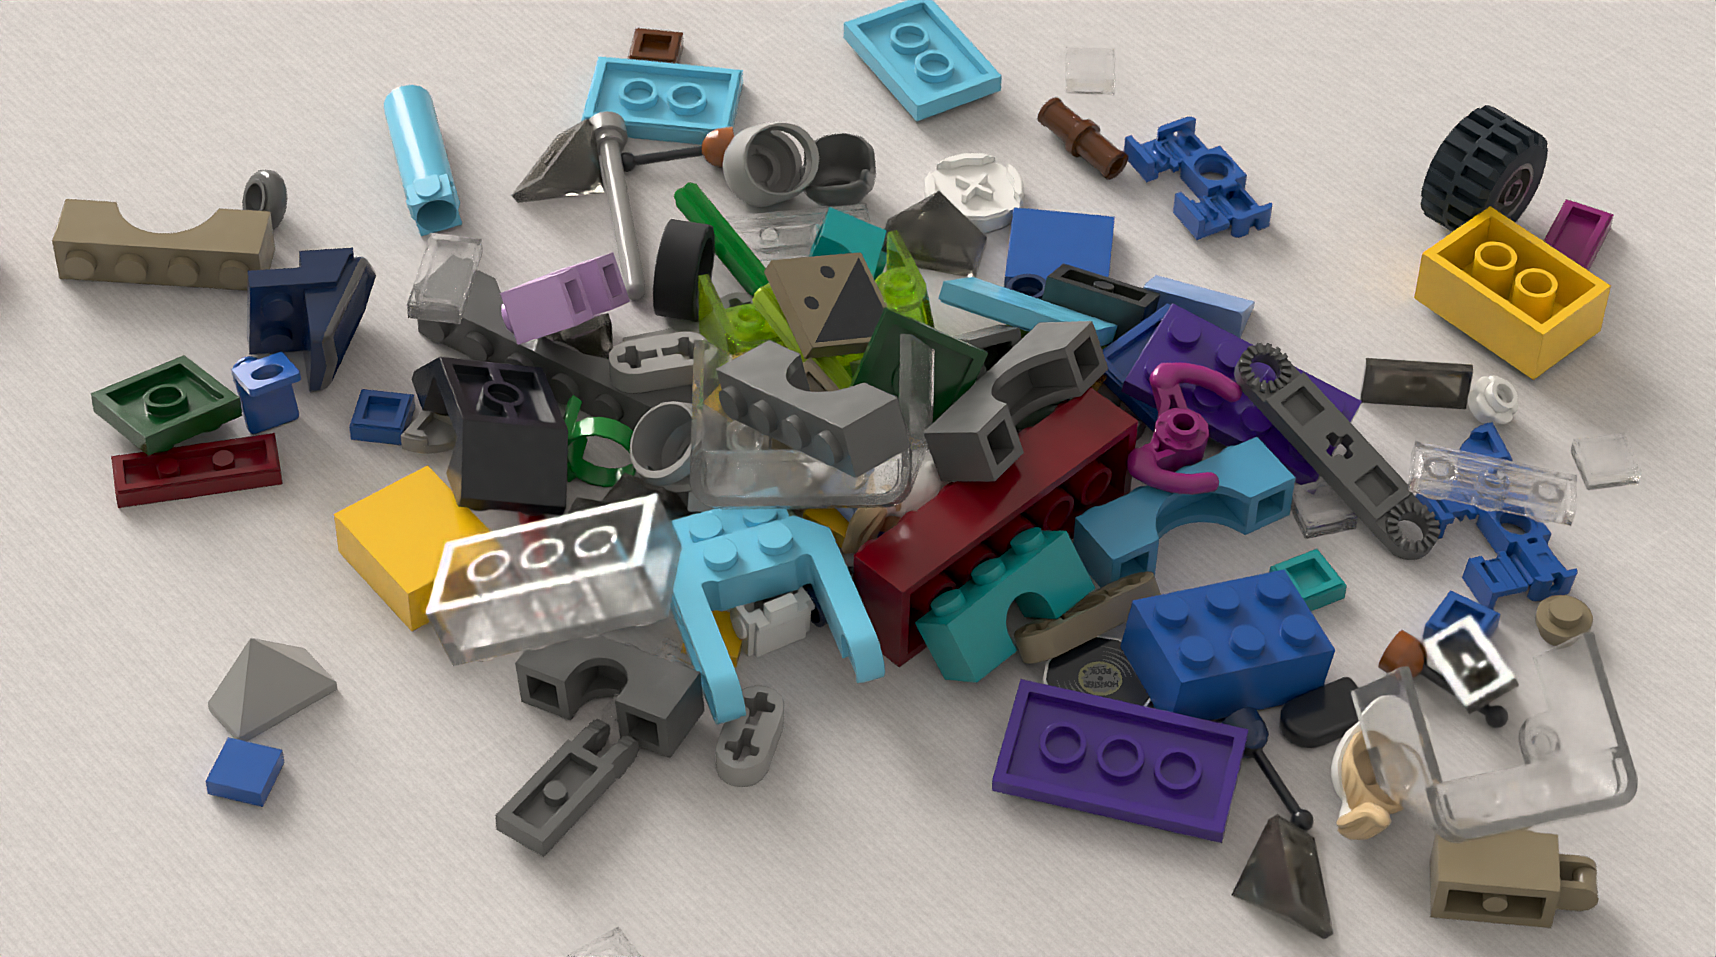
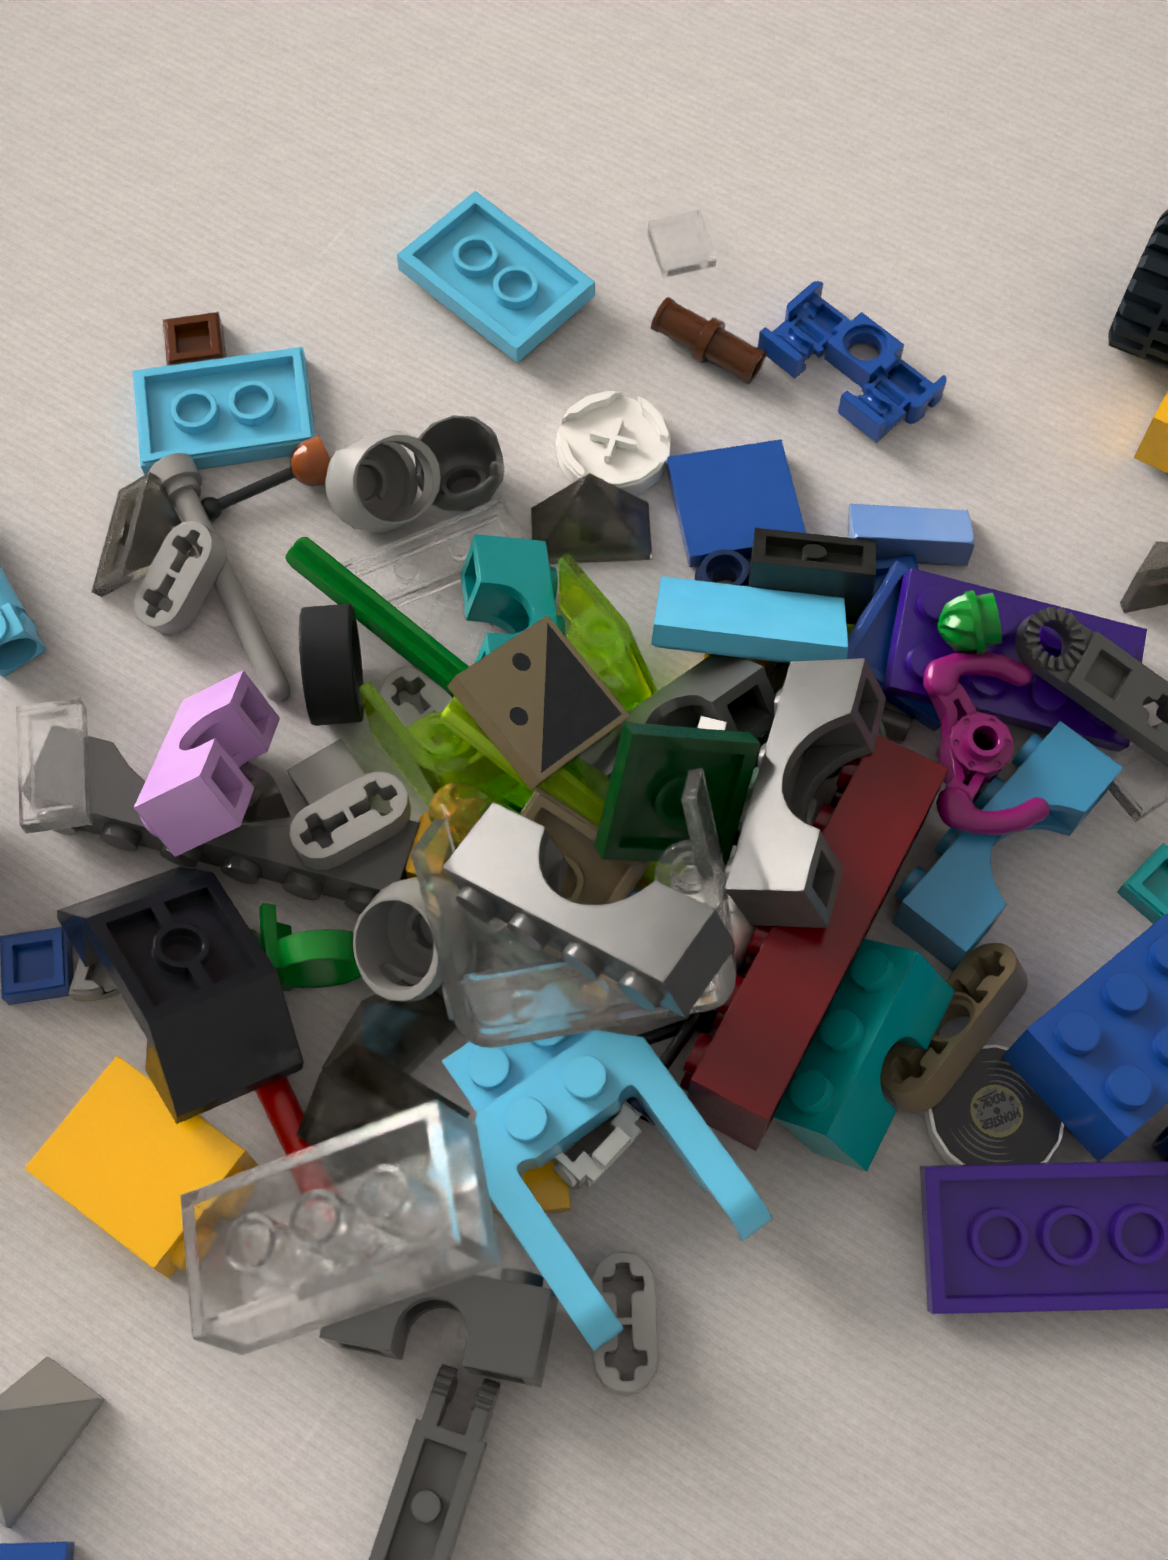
camera: 15 degrees left, 20 degrees up
none -> light grey beam [134,521,226,635]
none -> green plate [938,590,1002,655]

